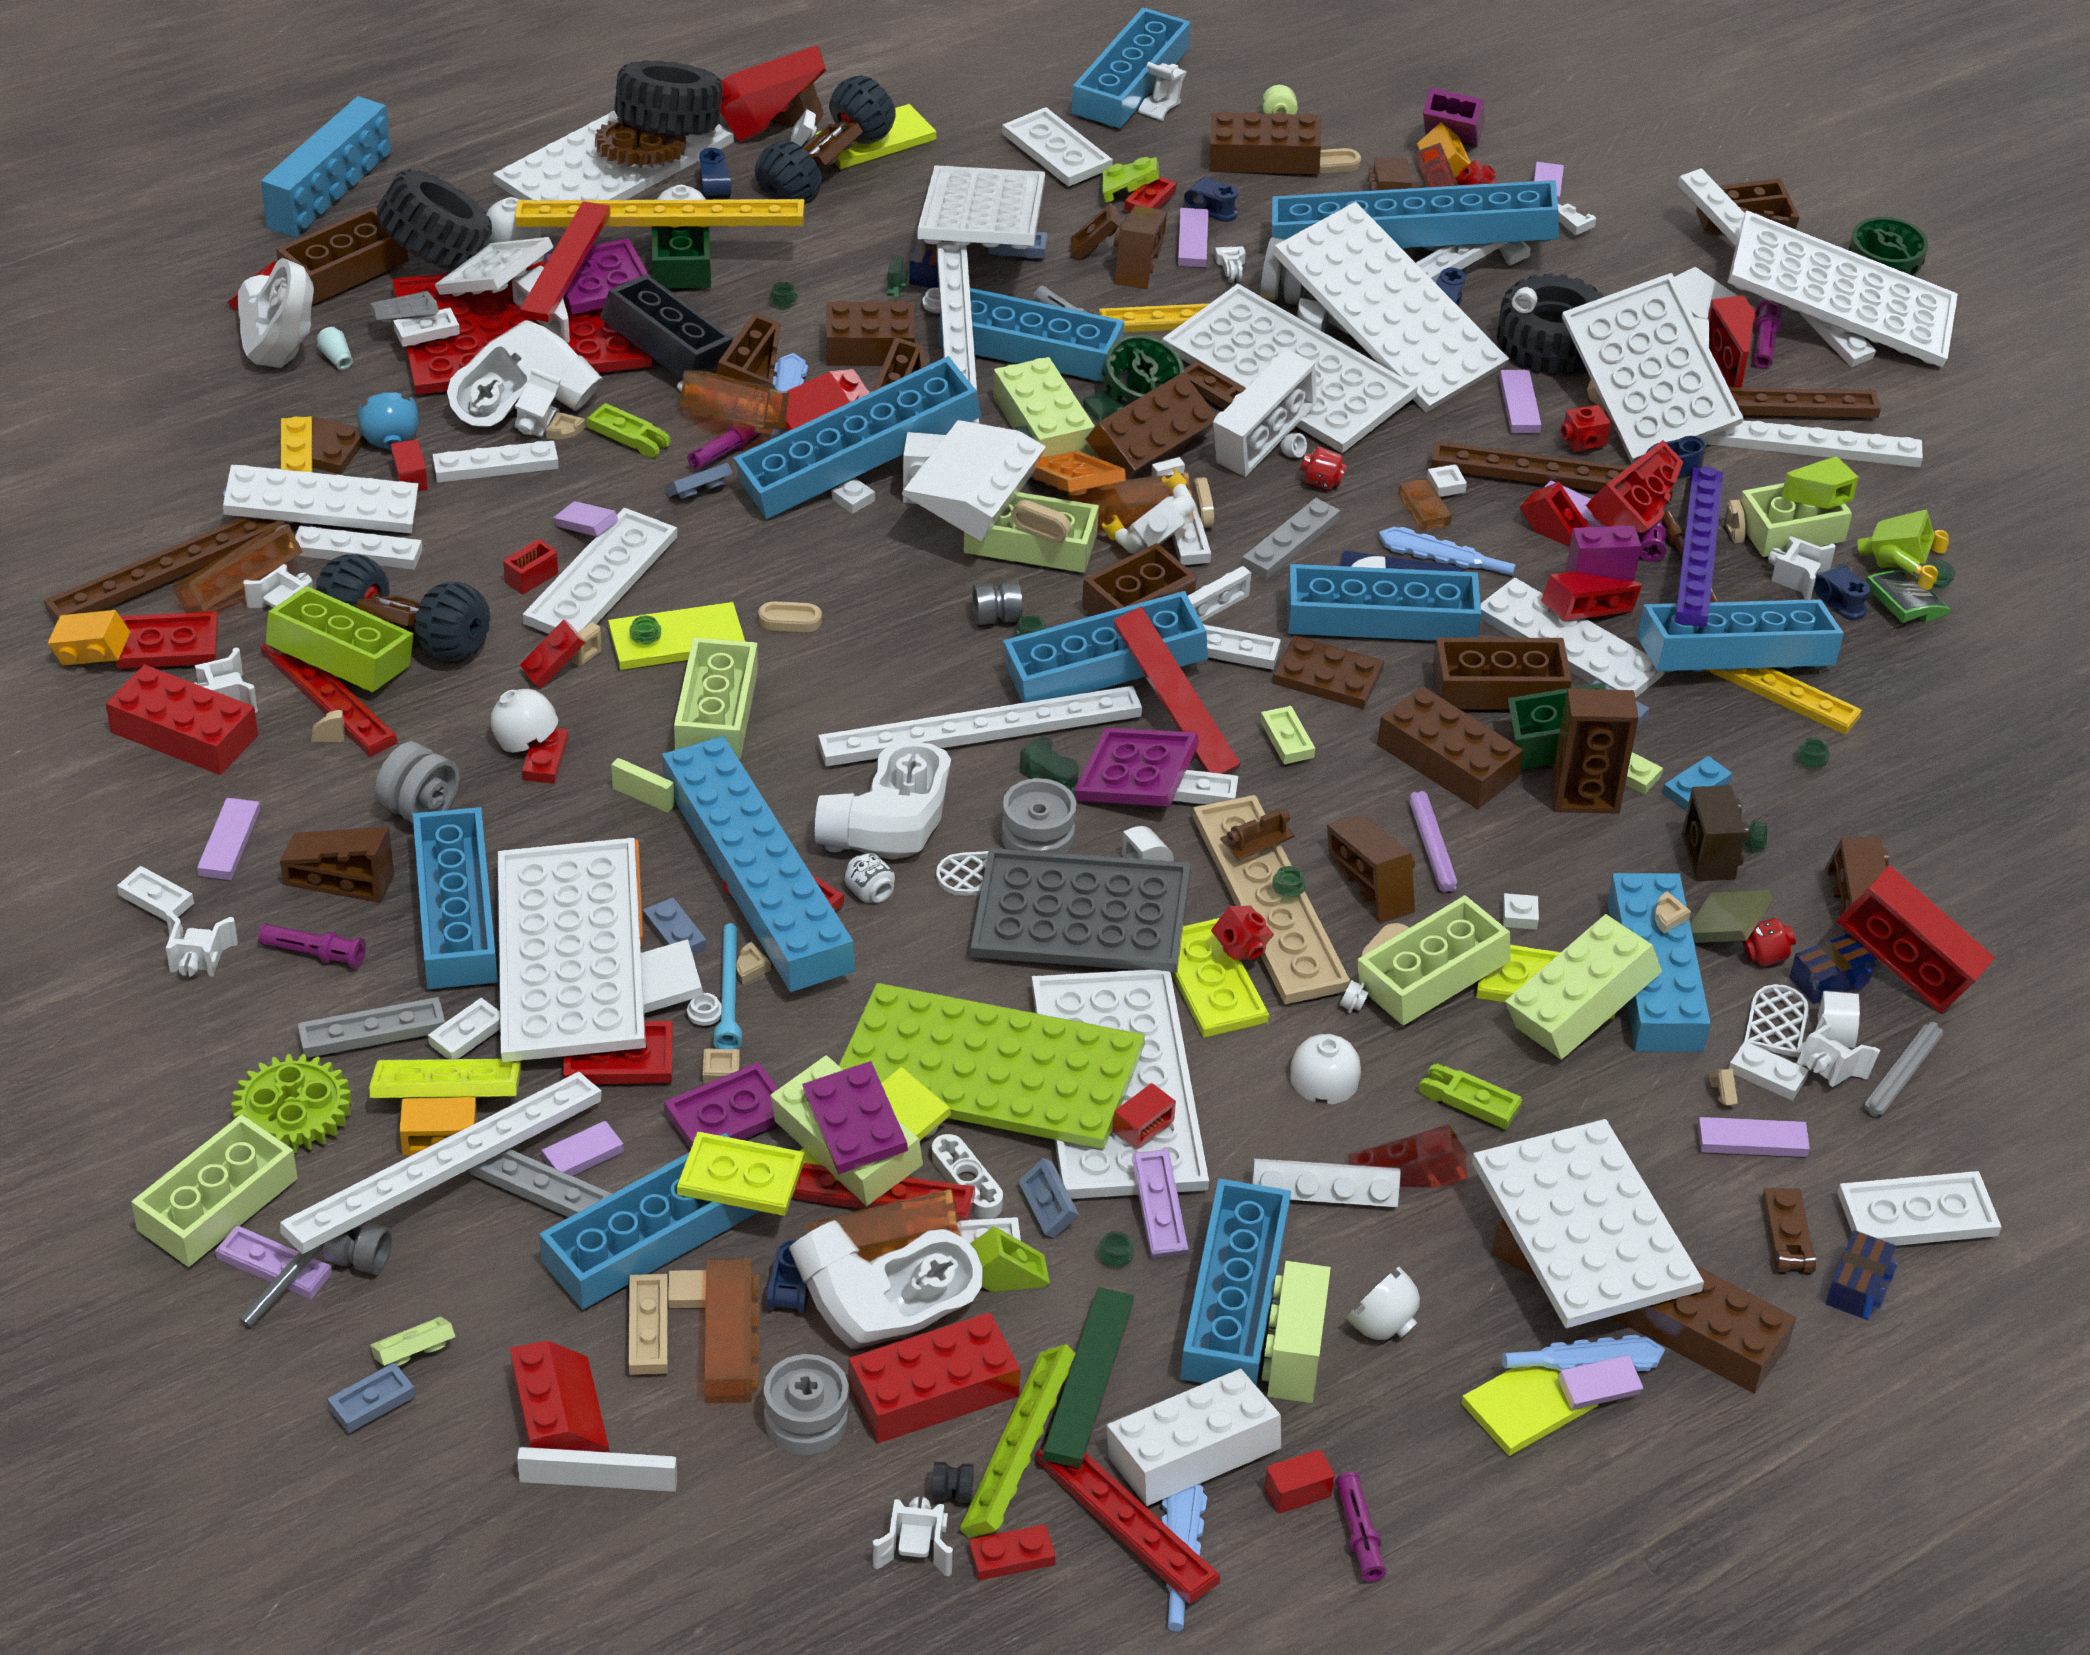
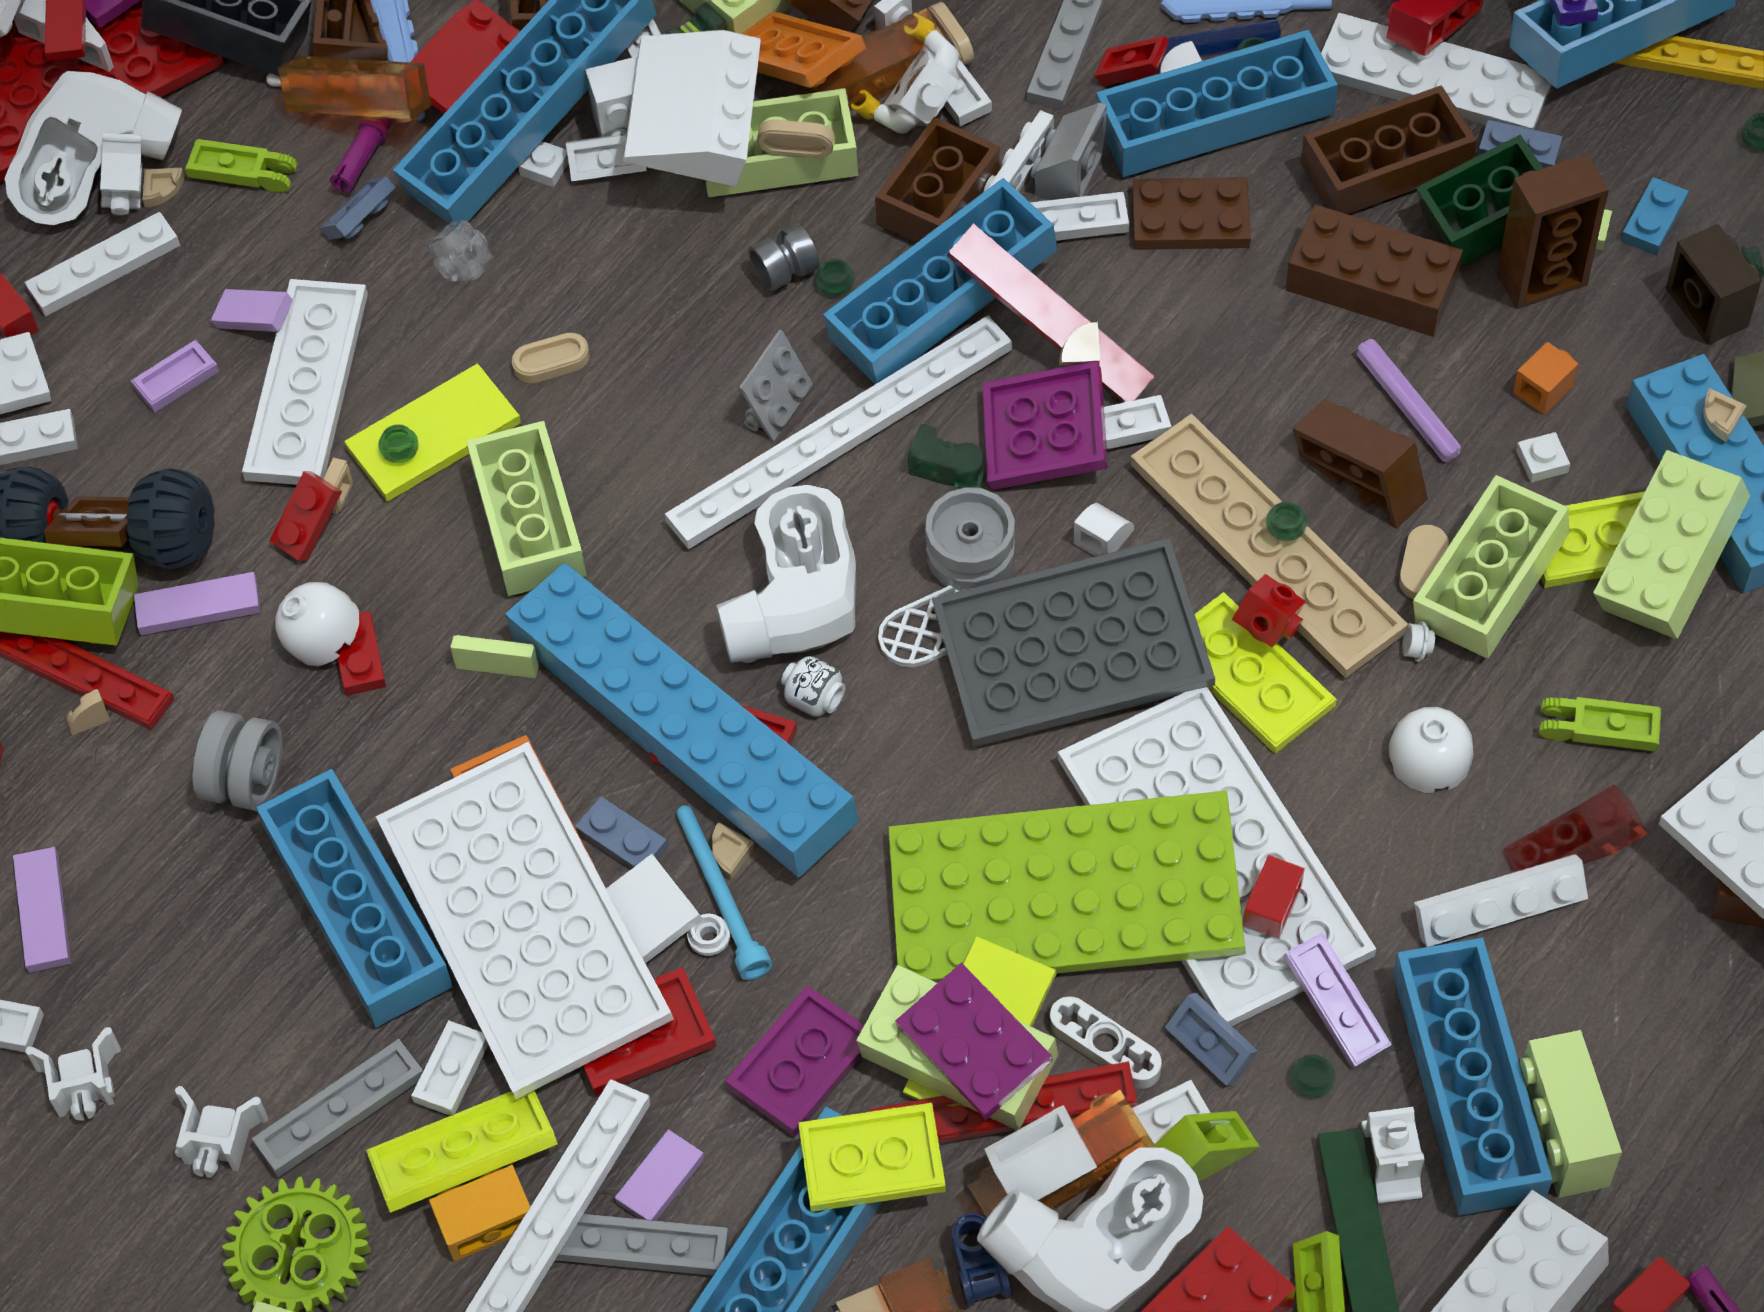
camera: 15 degrees left, 15 degrees up
magenta pin [258,923,366,969] -> none
reddish brown wedge [280,827,394,903] -> none
red piece [503,539,559,595] -> none
tan tile [703,1049,740,1084] -> none
reddish brown hinge [1220,808,1295,860] -> none
yellowish green plate [1260,706,1315,764] -> none
white cylinder [1346,1267,1420,1340] -> none
none -> lavender tile [131,340,219,413]
none -> lavender tile [134,572,261,635]
none -> white piece [175,1086,269,1178]
none -> clear brick [424,220,493,282]
none -> white plate [566,134,647,181]
none -> light grey hinge [739,330,813,442]
none -> white brick [985,1105,1097,1200]
none -> light grey slope [1031,103,1107,200]
none -> tile [1059,322,1101,366]
none -> red slope [1094,36,1169,86]
none -> white piece [1361,1107,1424,1204]
none -> orange brick [1513,342,1579,415]

